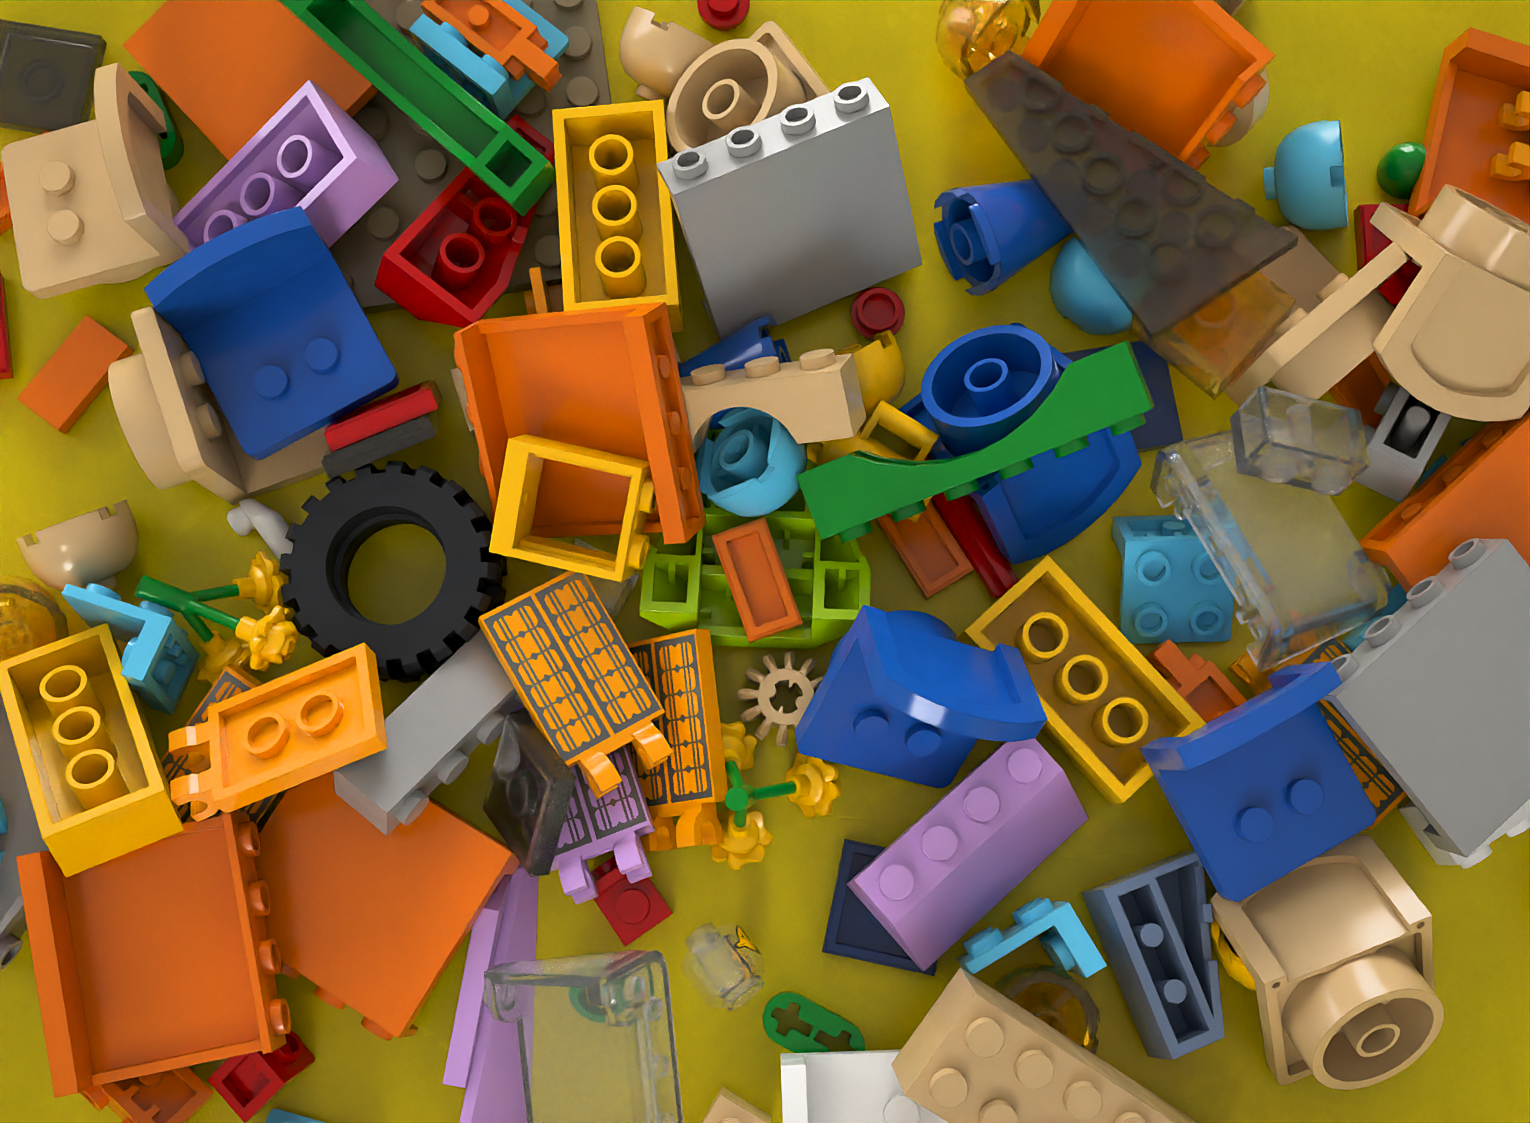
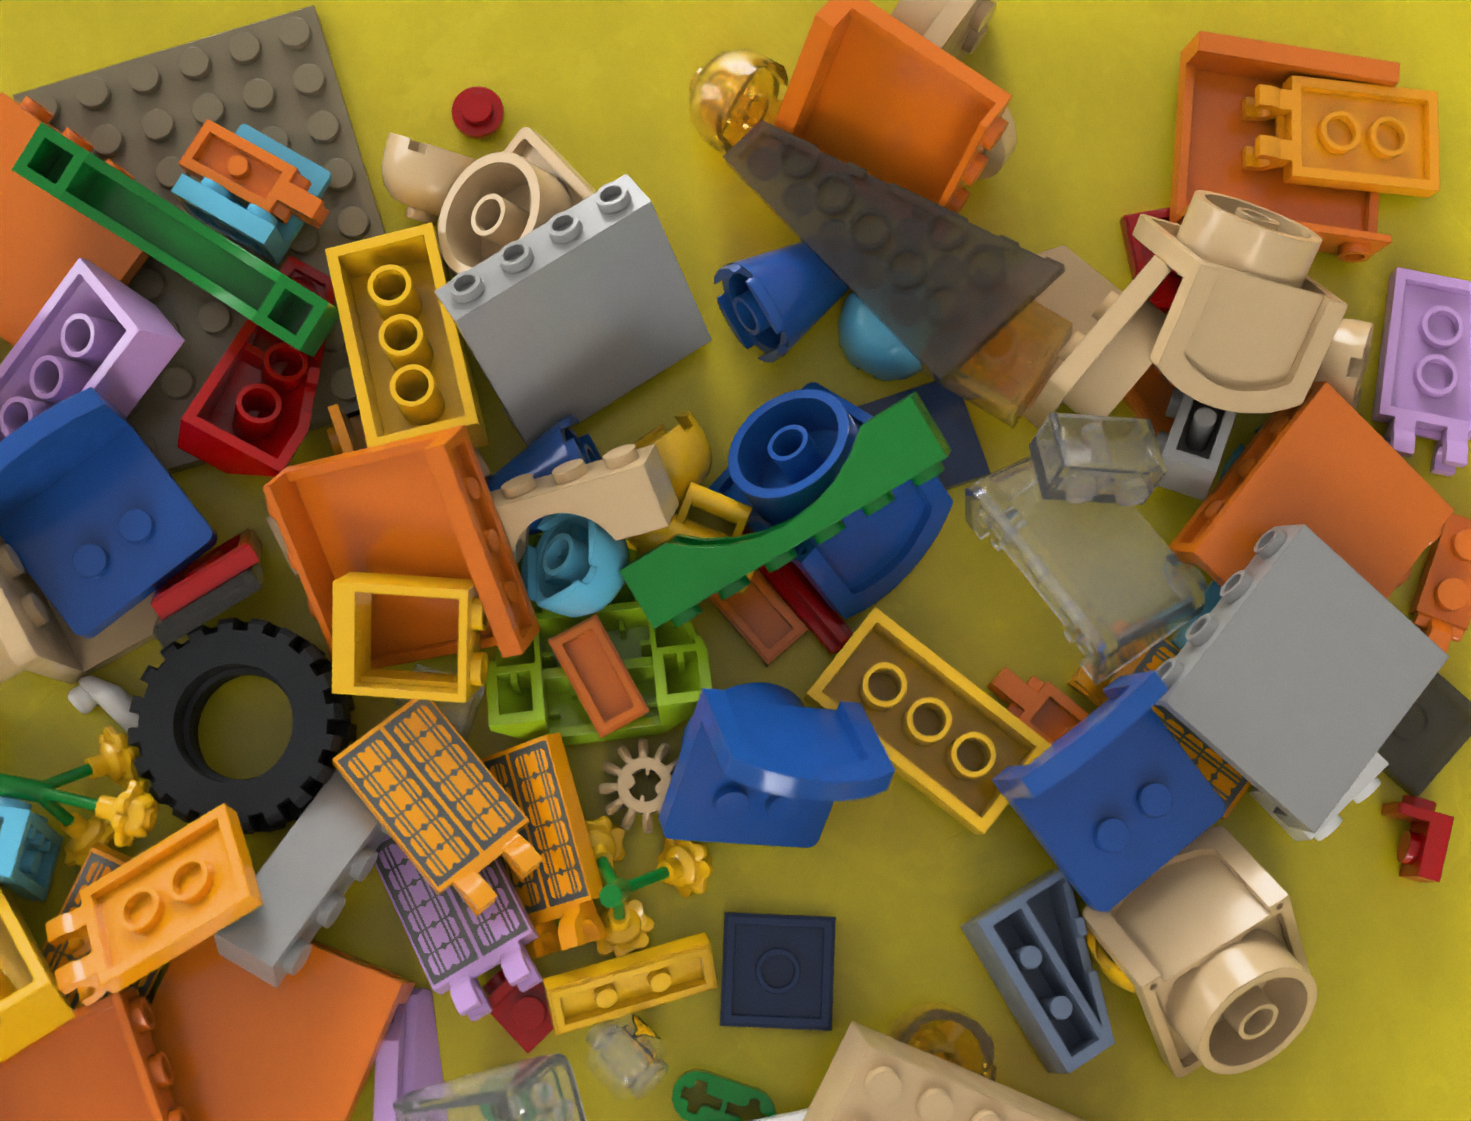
camera: 15 degrees left, 0 degrees up
clear smoke tile [482,713,576,877] -> none
lavender slope [847,738,1089,971] -> none
red plate [851,287,905,341] -> none
medium azure bracket [956,897,1107,978] -> none
medium azure bracket [1112,514,1239,644] -> none
medium azure cylinder [1264,120,1348,231] -> none
green piece [1377,142,1425,199] -> none
none -> yellow tile [542,932,717,1036]

